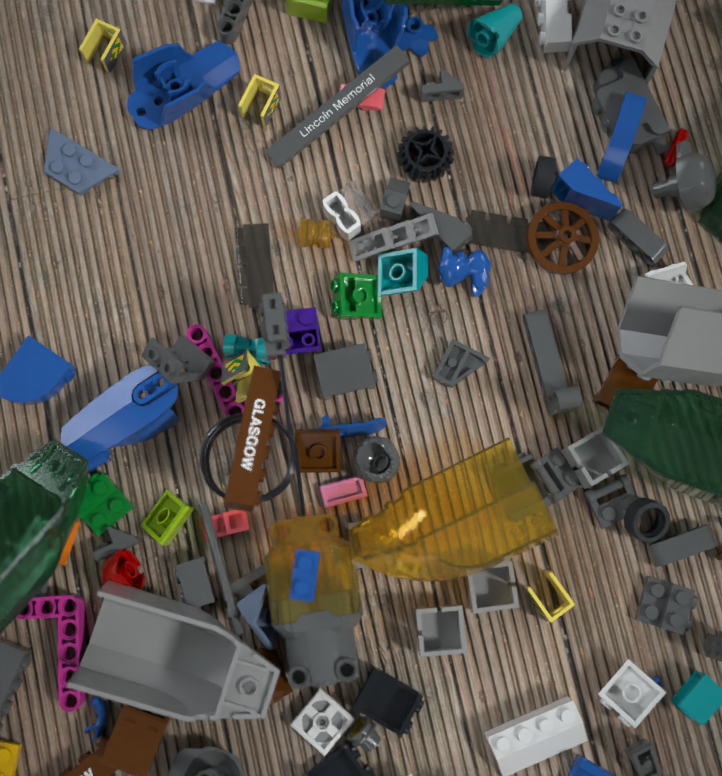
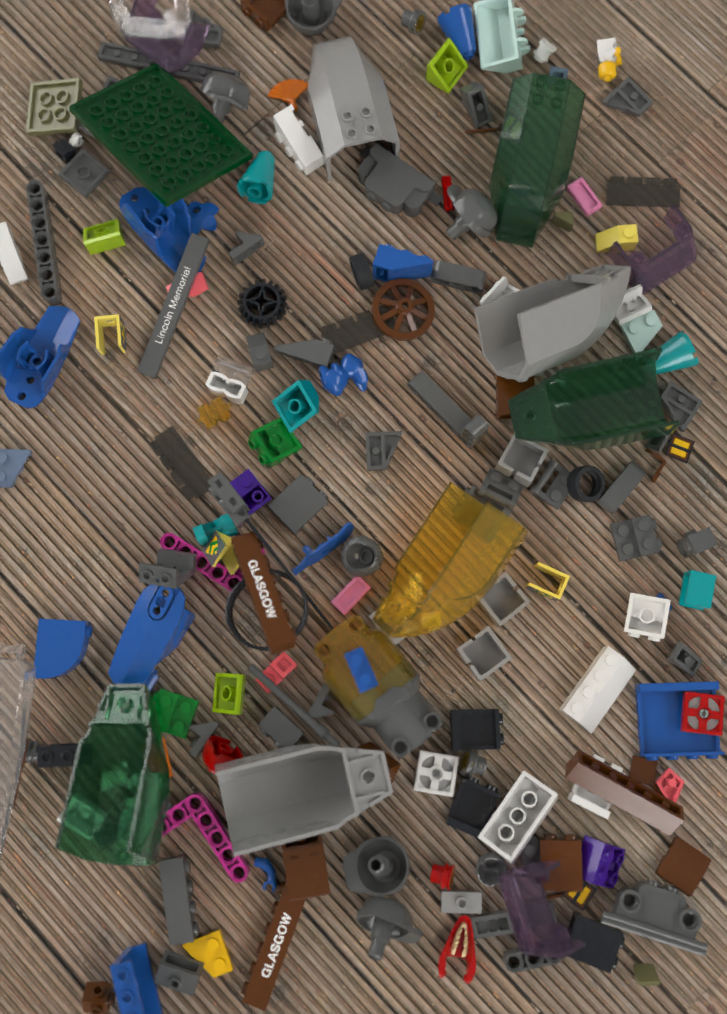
camera: 30 degrees left, 0 degrees up
sand blue slope [236,584,278,650] -> none
reddish brown plate [295,429,341,473] -> none
light grey slope [348,213,439,262] -> none
blue slope [596,92,647,182] -> none

